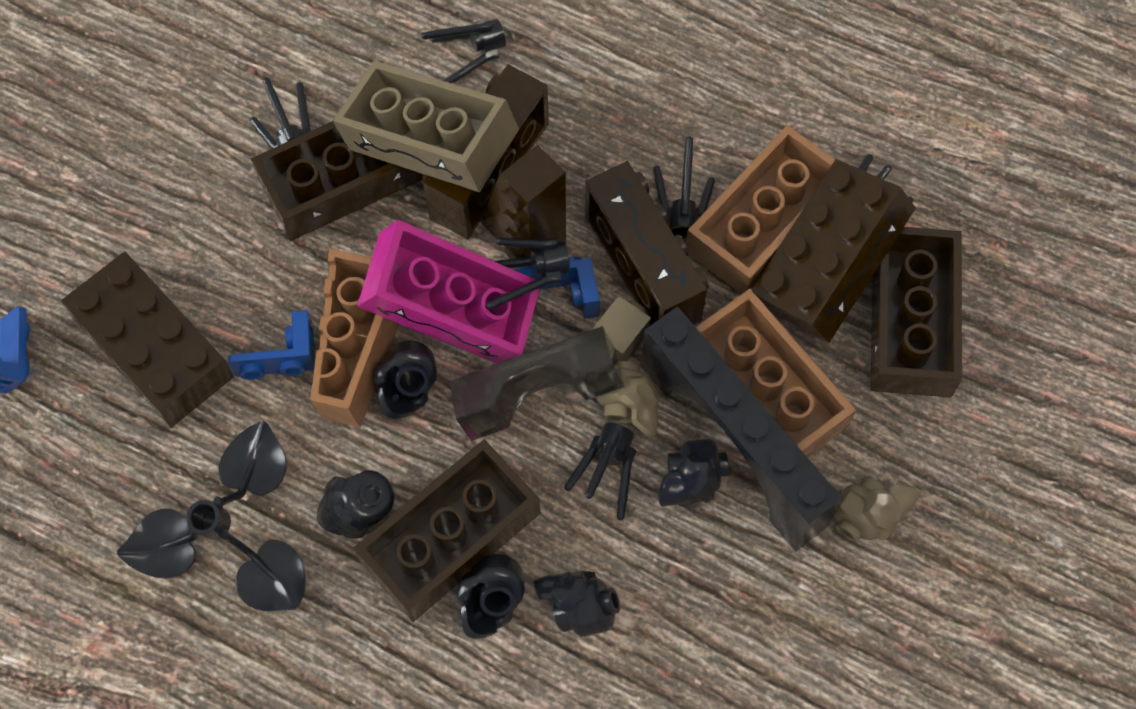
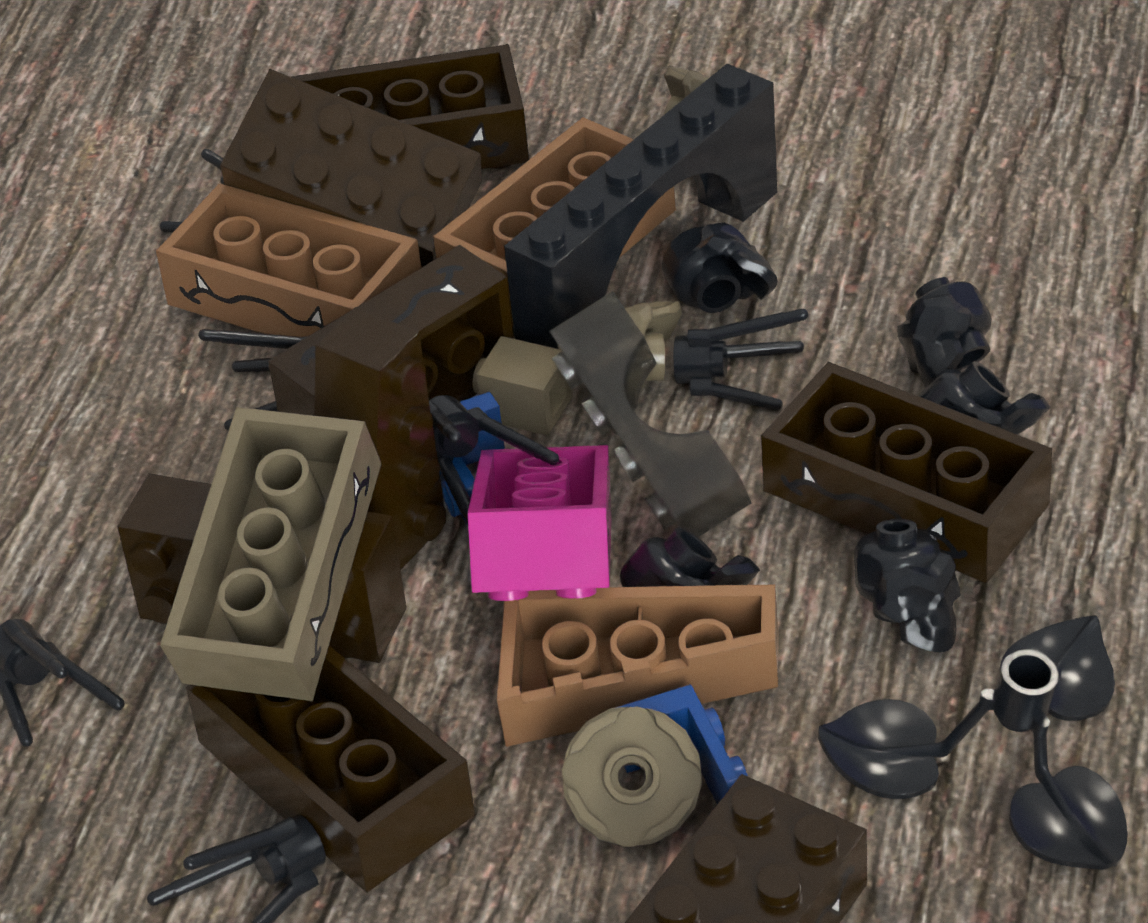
camera: 100 degrees left, 25 degrees down
none -> dark tan plate [562,706,702,848]

